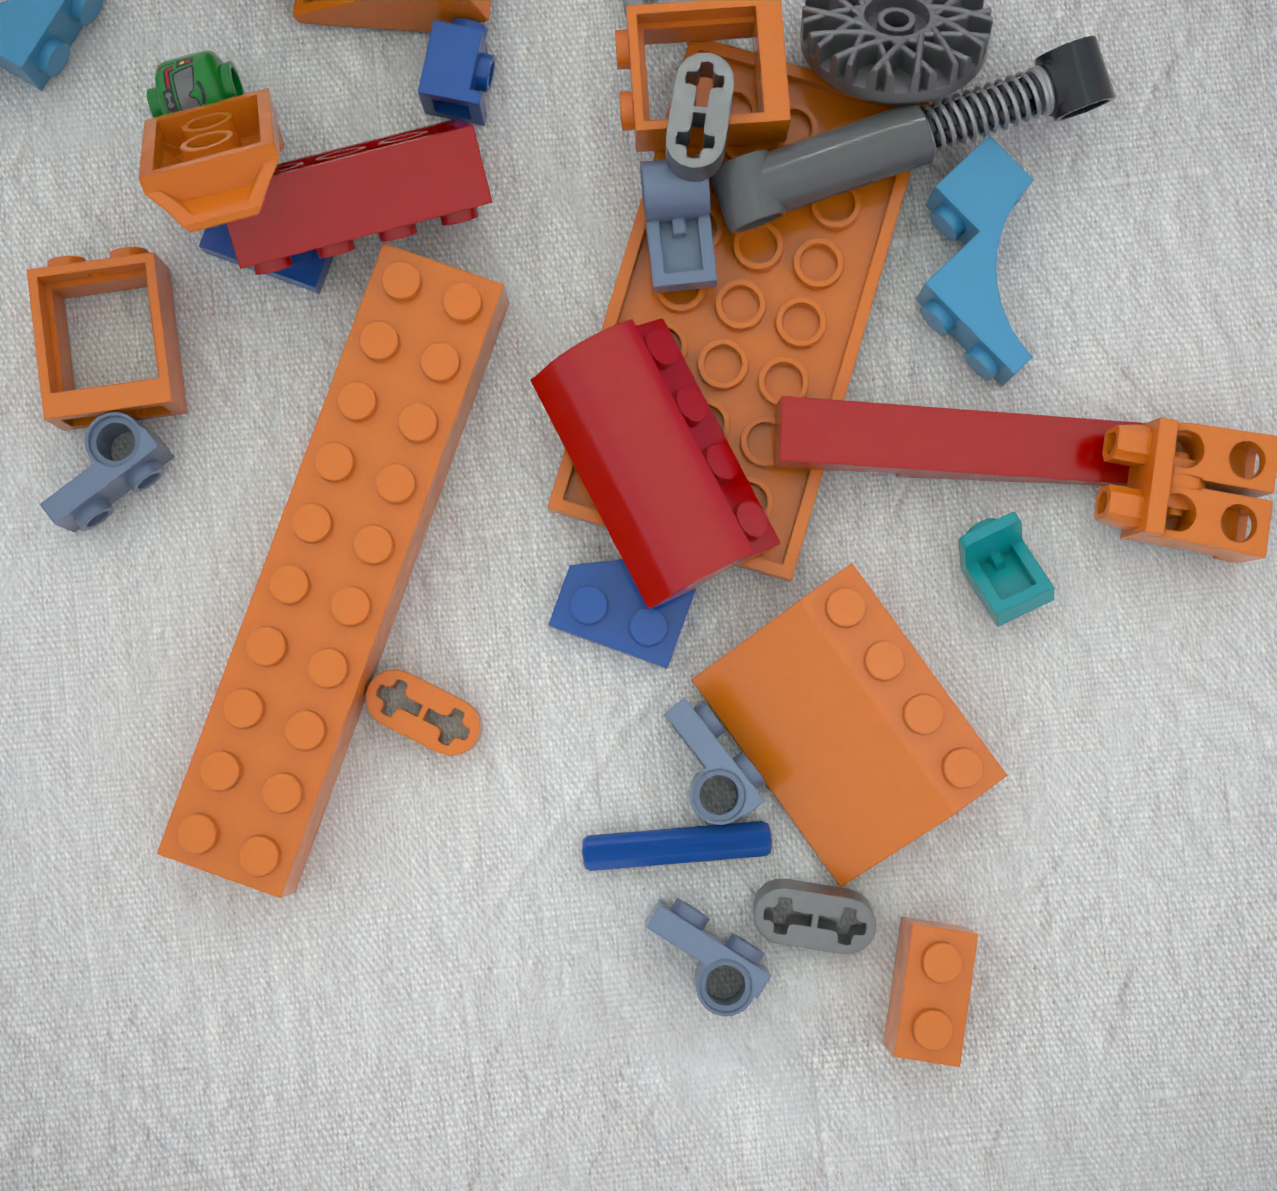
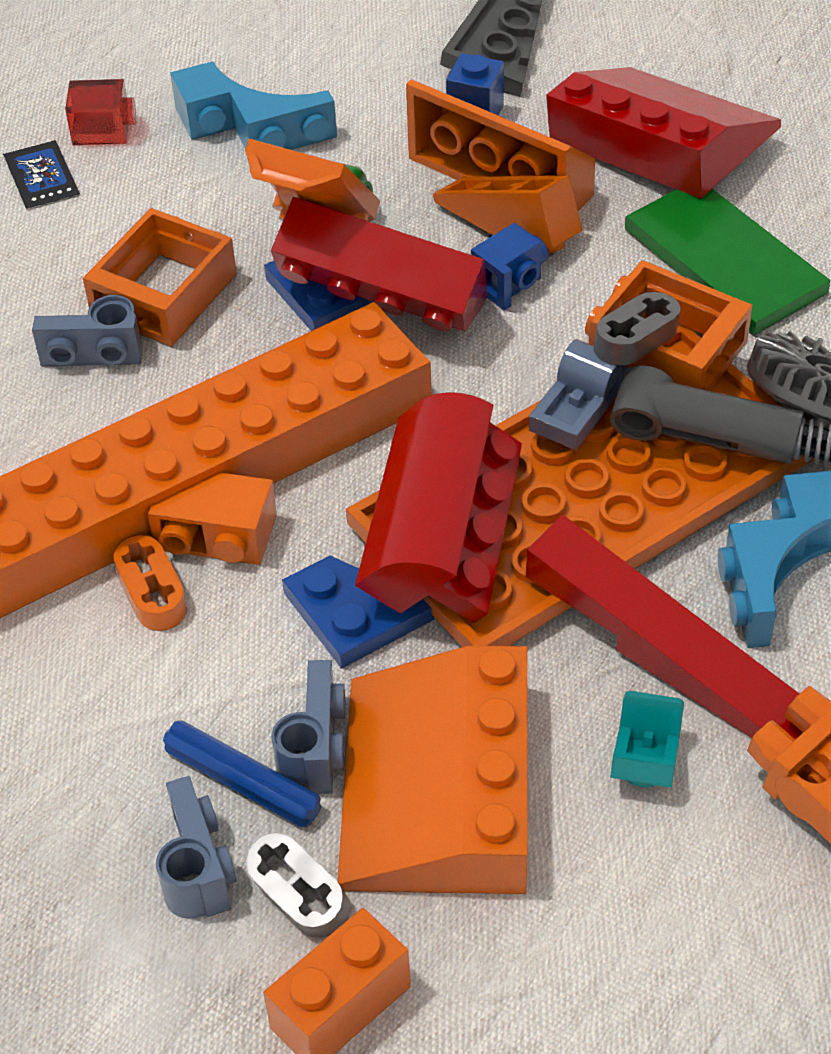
camera: 40 degrees right, 35 degrees down
none -> orange slope [148,472,277,565]

